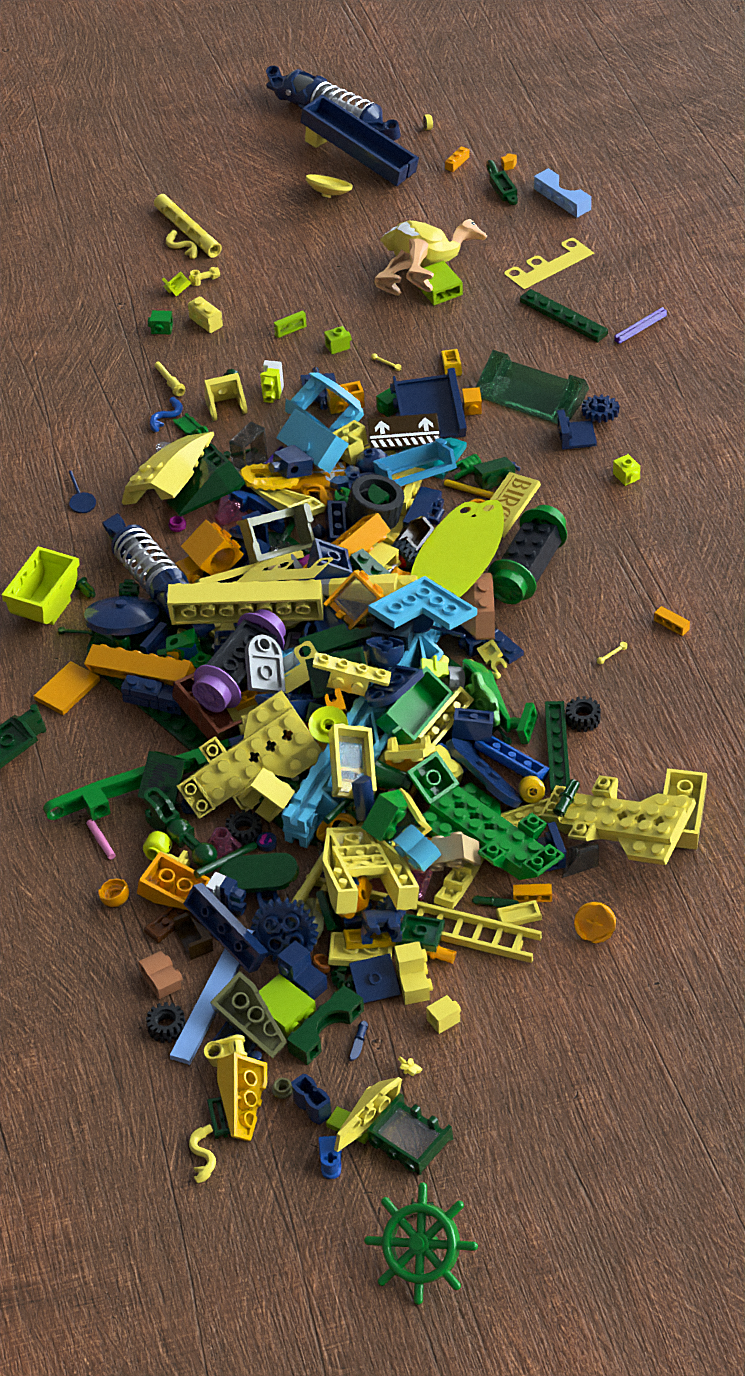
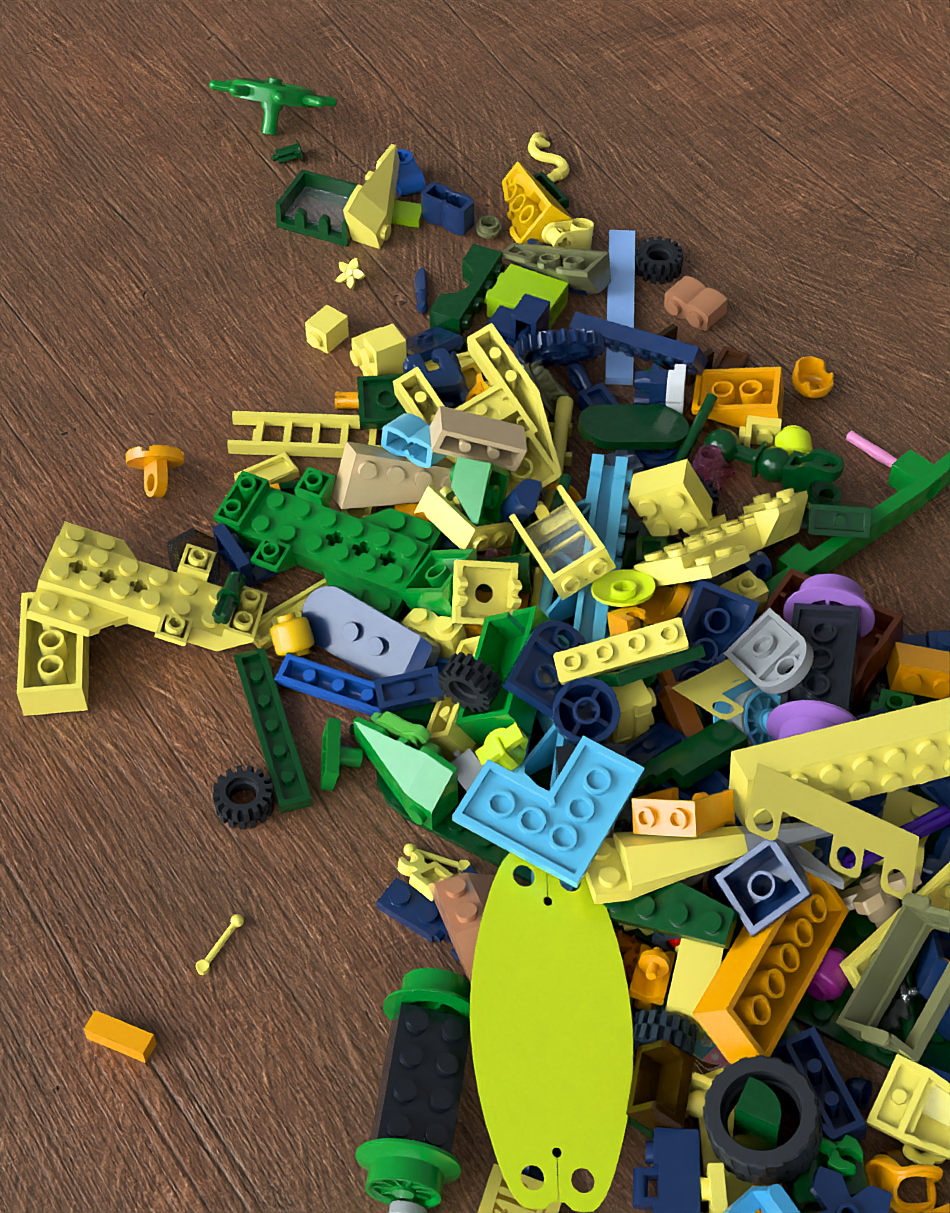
camera: 160 degrees right, 5 degrees up
none -> tan brick [430,406,527,472]
none -> black tyre [437,652,502,713]

